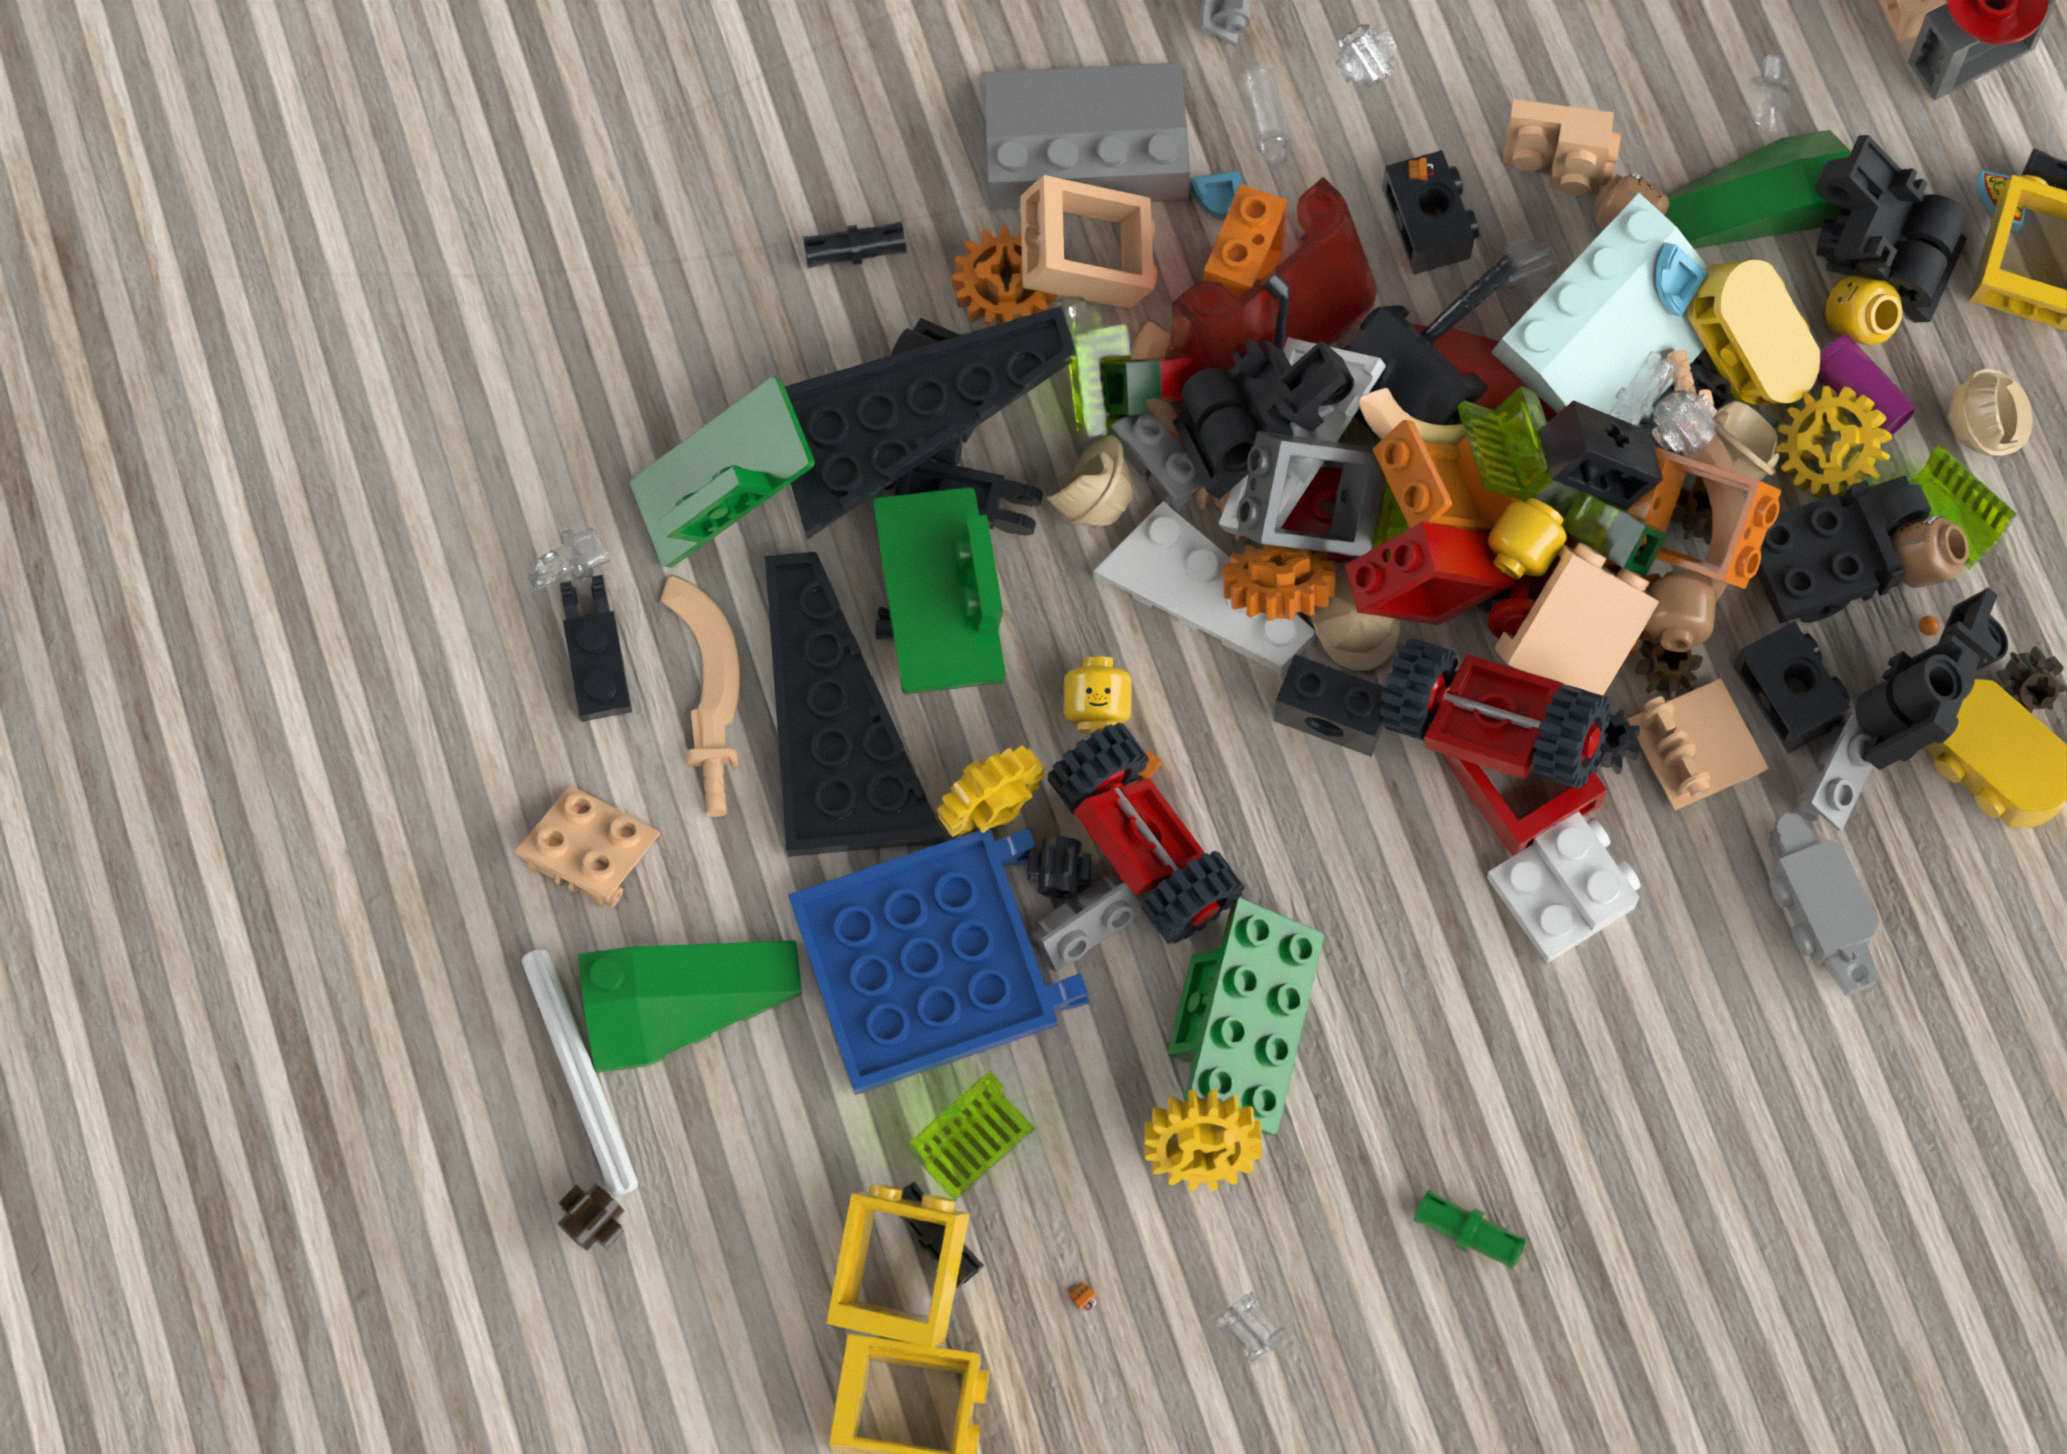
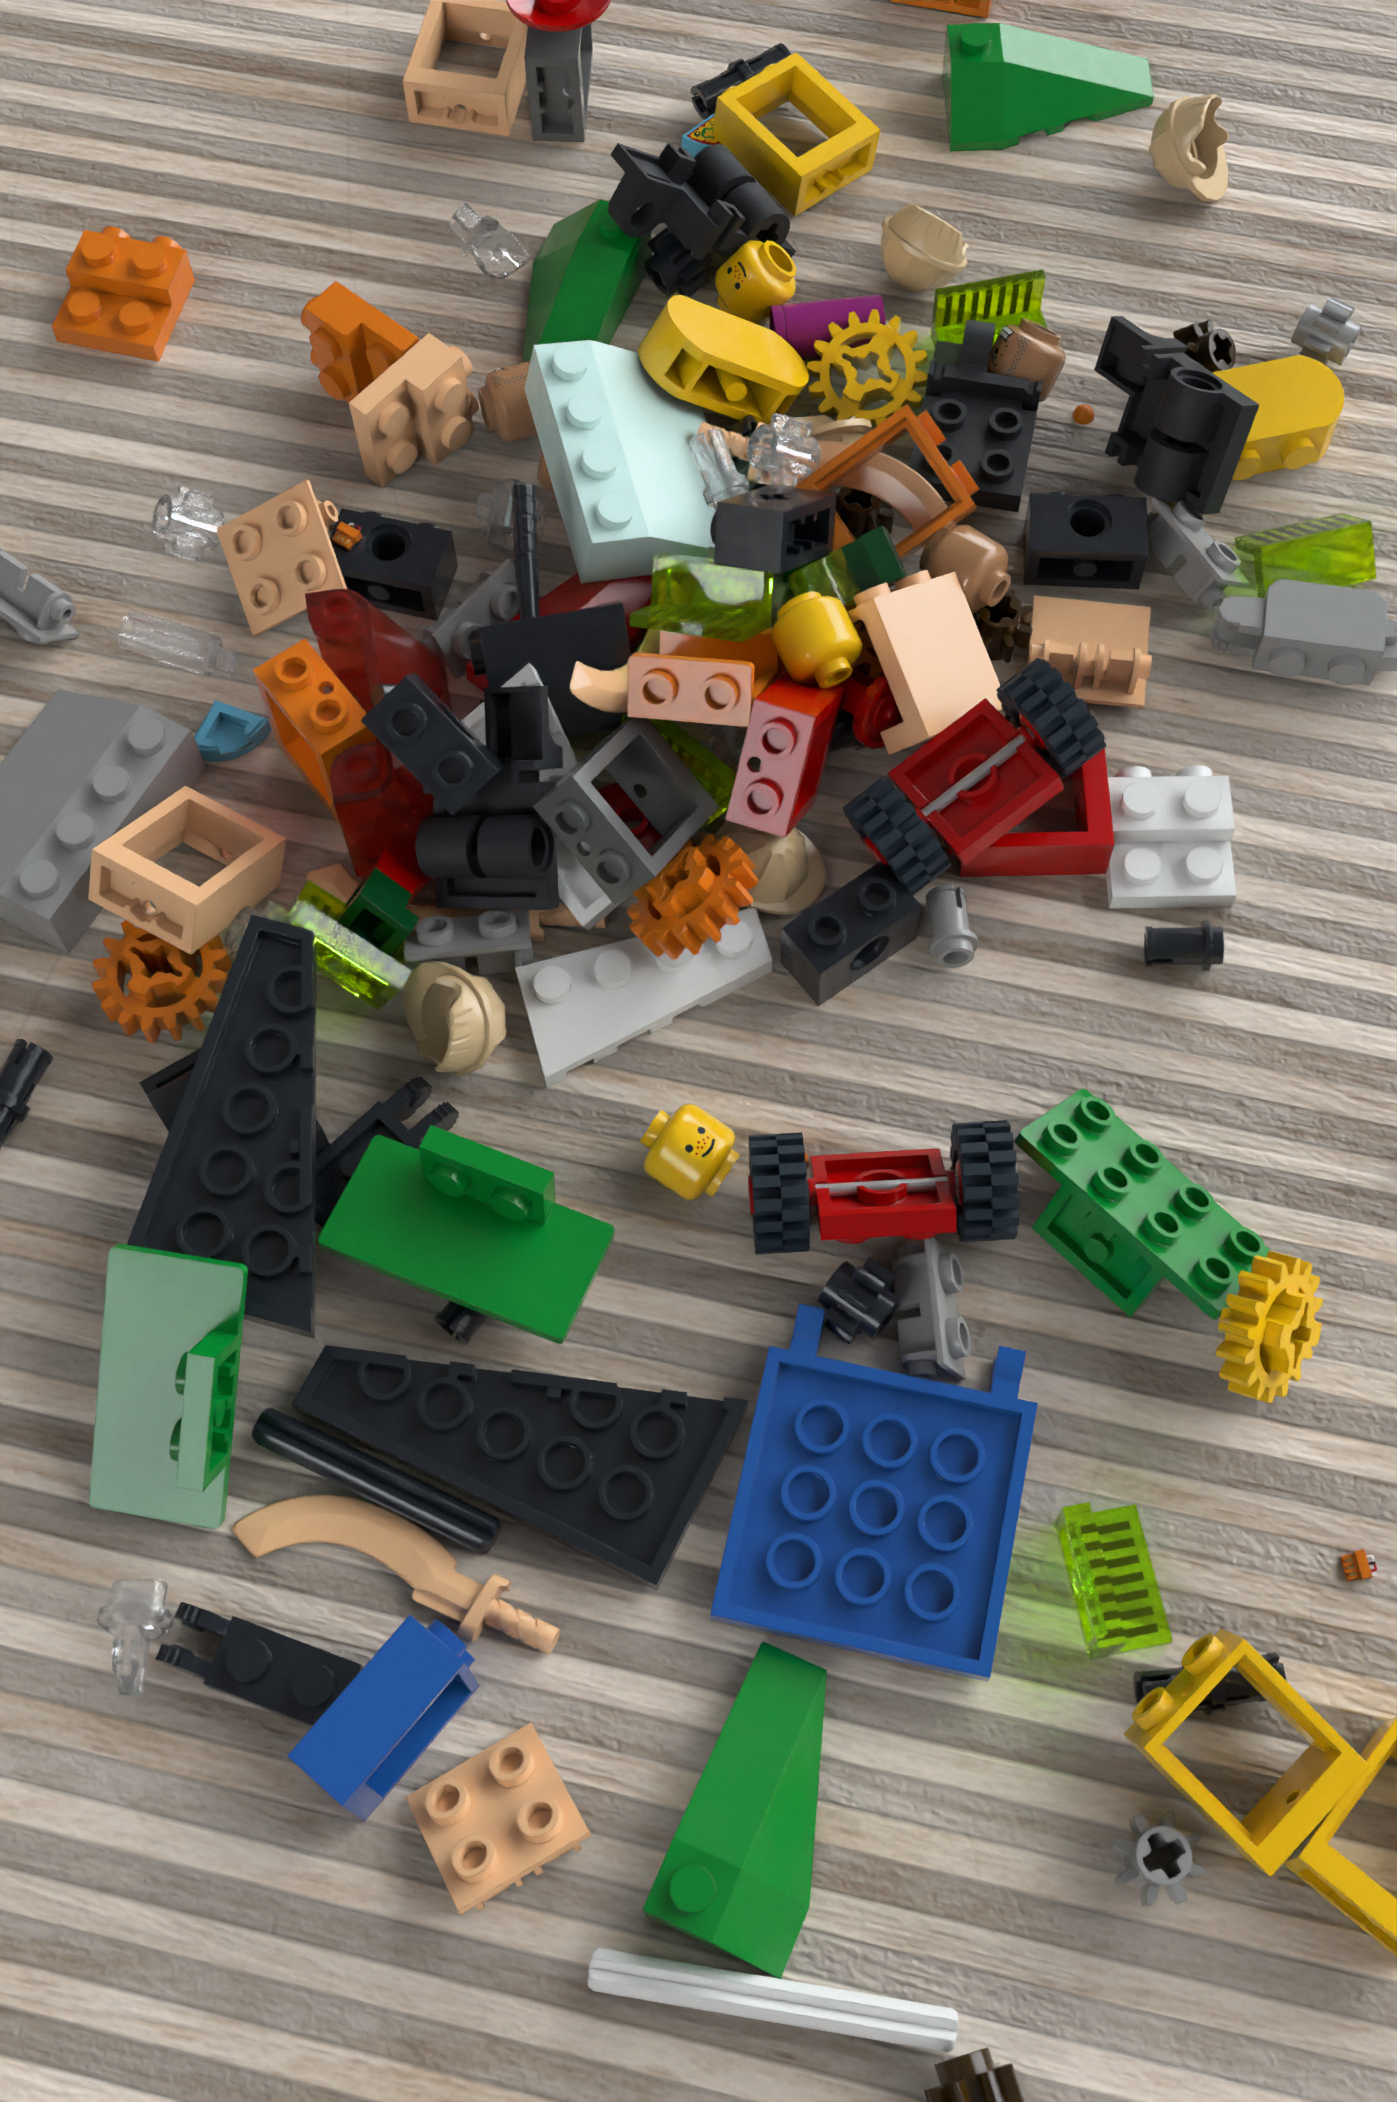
camera: 60 degrees left, 5 degrees down
yellow gear [936,746,1045,837] -> none
medium azure tile [1655,243,1708,317] -> none
none -> light nougat hinge [216,480,347,636]
none -> black axle [251,1408,501,1555]
none -> blue window [287,1615,480,1822]
none -> orange plate [301,281,419,402]
none -> black brick [360,673,504,816]
none -> light grey hinge [419,559,520,679]
none -> light grey pin [926,884,979,968]
none -> light grey gear [1110,1811,1207,1907]
none -> black pin [1144,921,1224,971]
none -> clear neon green panel [1234,513,1377,599]

